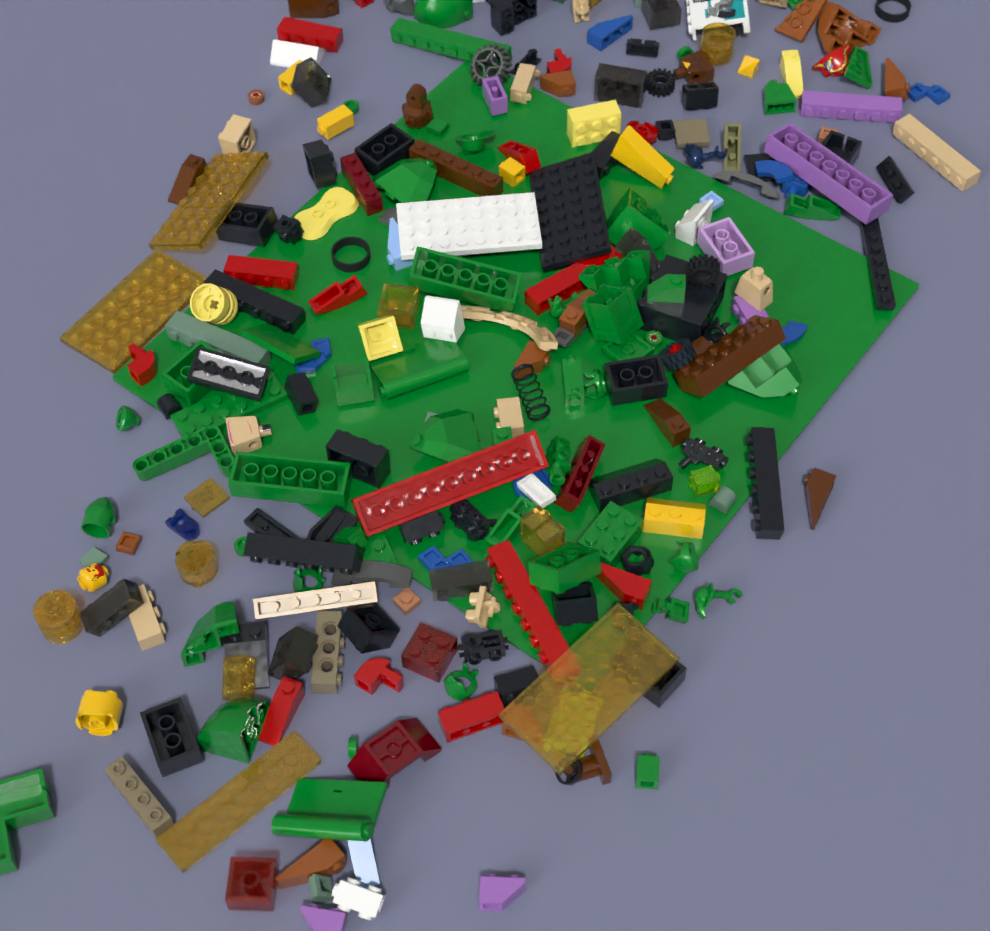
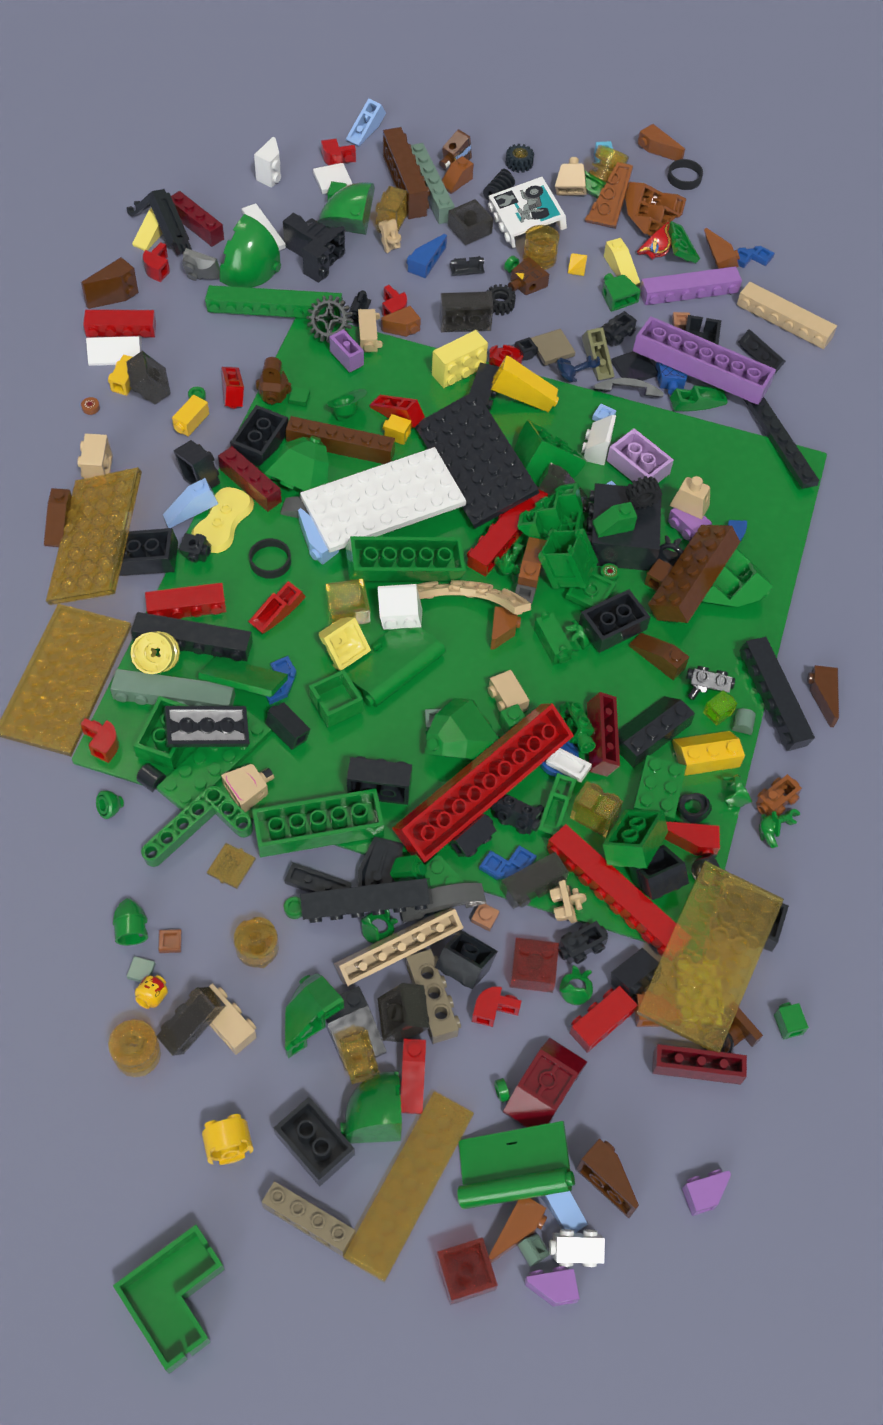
camera: 25 degrees left, 5 degrees up
clear blue plate [165,508,200,541] -> none
black piece [511,364,551,421] -> none
green plate [651,598,690,624] -> none
black wheel [660,338,697,370] -> none
black brick [681,82,719,110] -> none
blue tile [755,160,794,184] -> none
none -> light blue slope [163,478,218,528]
none -> red slope [221,367,244,408]
none -> reddish brown slope [576,1138,639,1218]
none -> black brick [602,311,637,346]
none -> dark red brick [652,1044,747,1085]
none -> dark orange brick [756,774,802,816]

